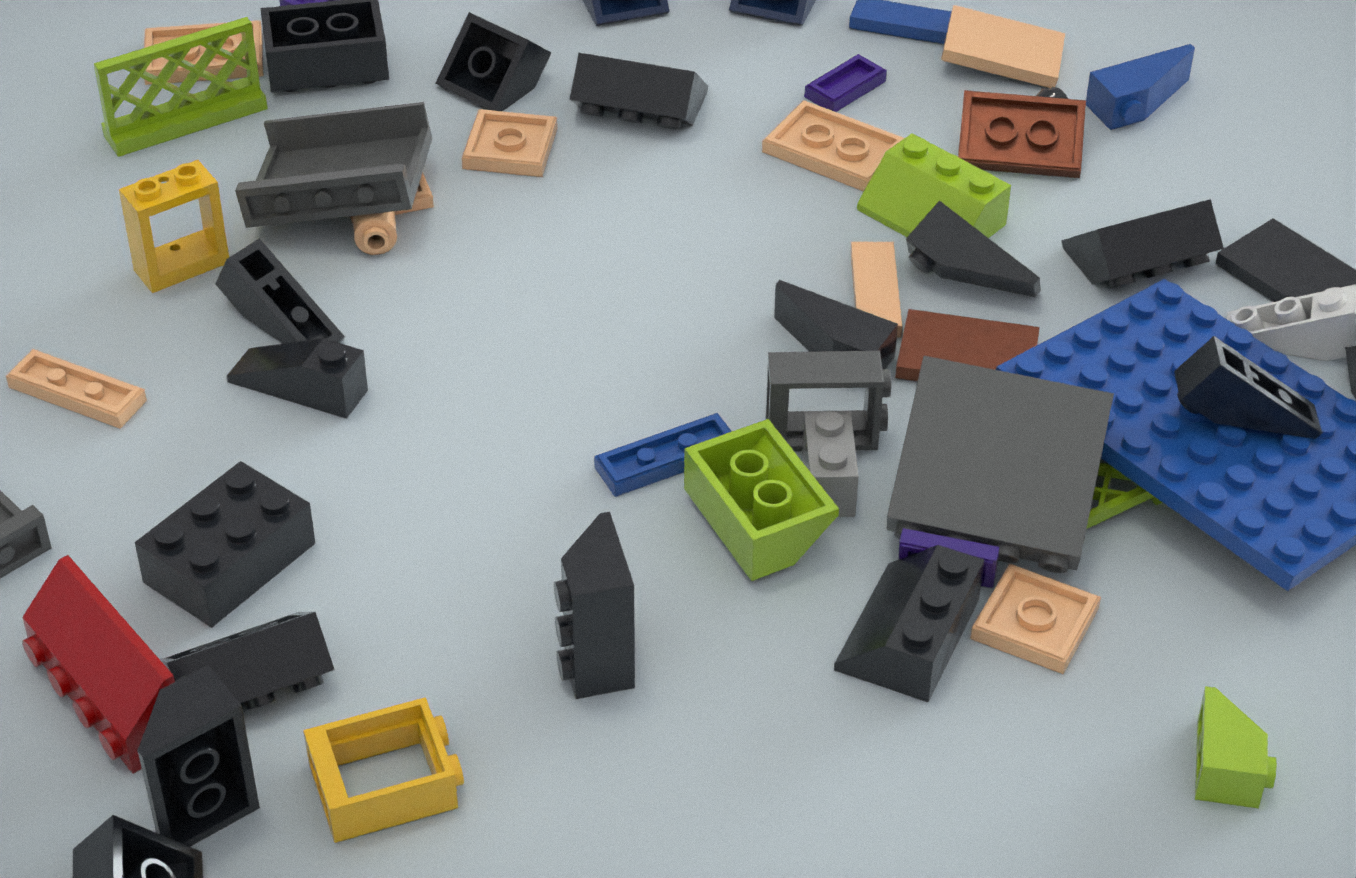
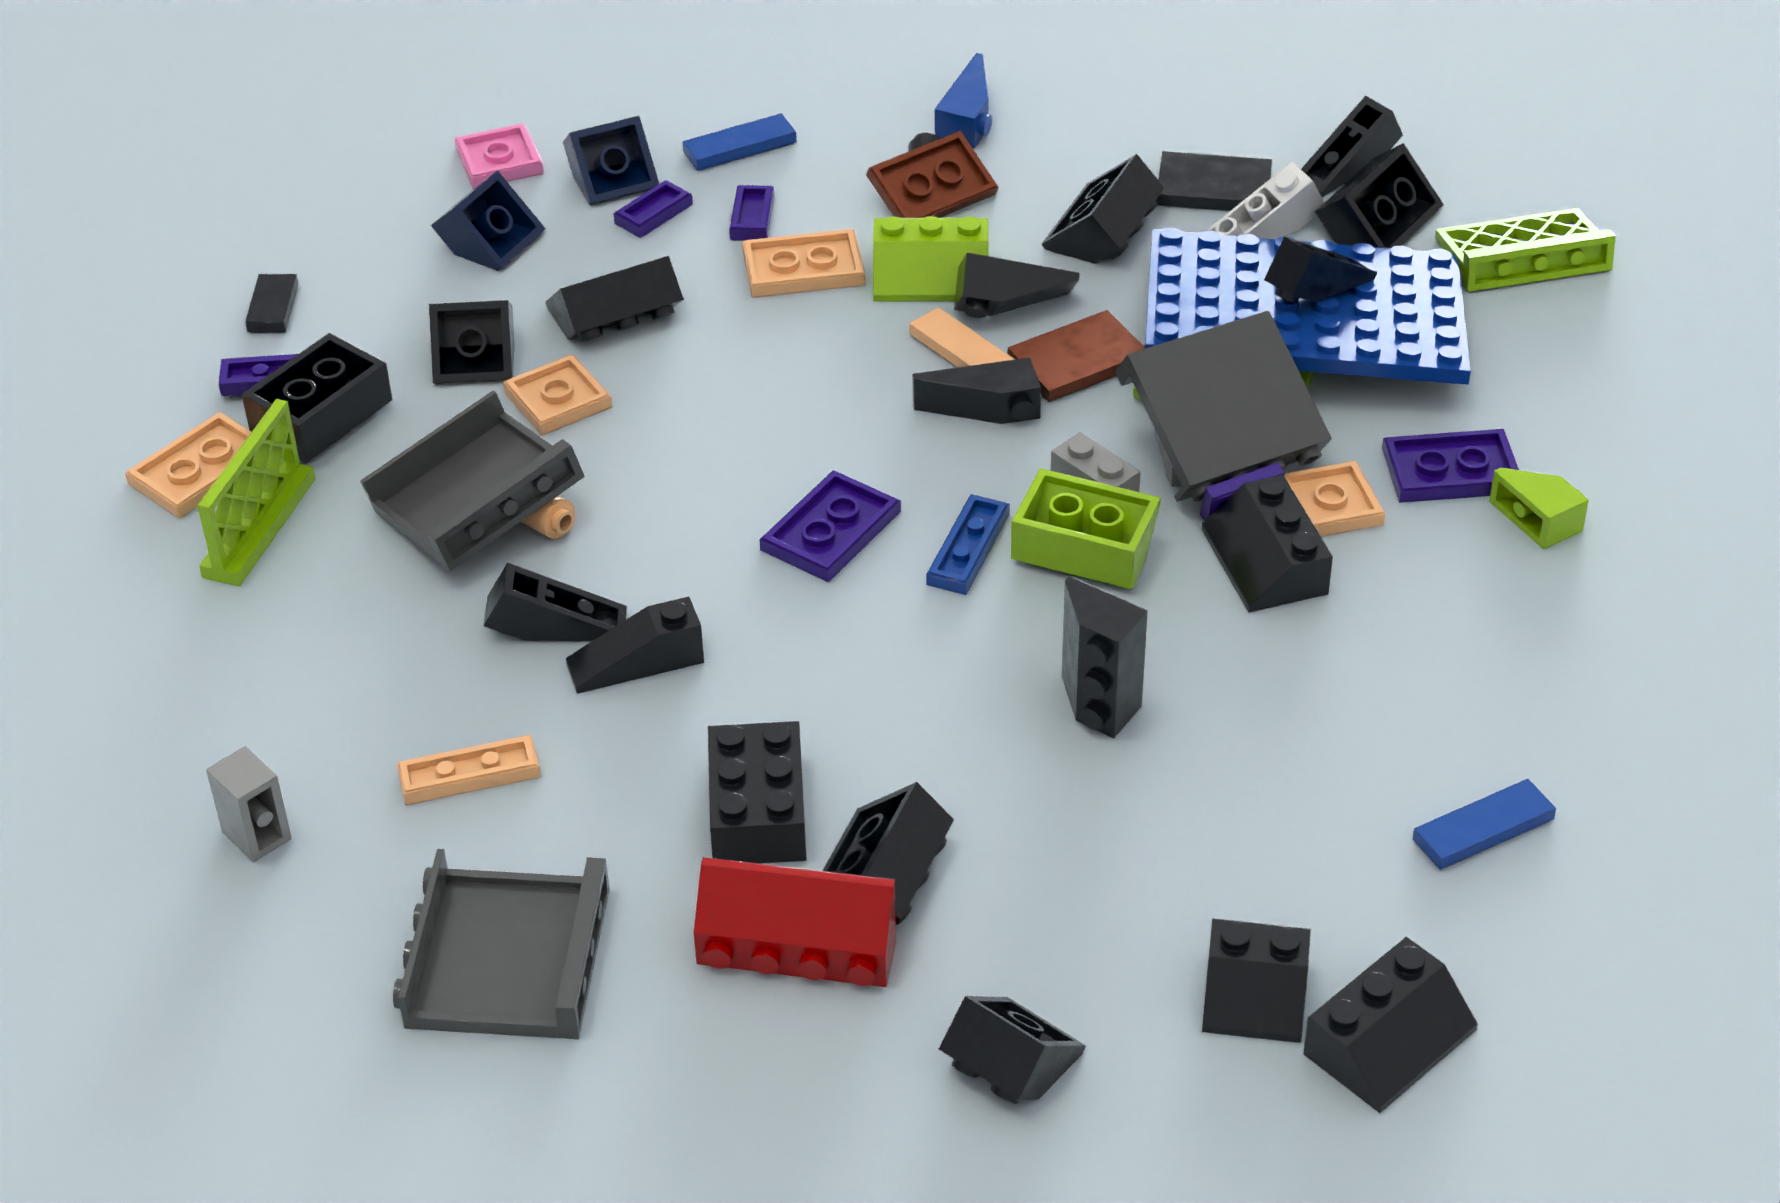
camera: 40 degrees left, 0 degrees up
yellow window [118,160,229,293] -> none
black slope [137,665,260,847] -> none
yellow window [303,697,464,843] -> none
dark grey window [765,351,891,452] -> none
light nougat tile [941,5,1065,88] -> none
none -> dark purple tile [613,180,693,238]
none -> dark purple tile [759,470,901,582]
none -> dark purple tile [1382,429,1519,503]

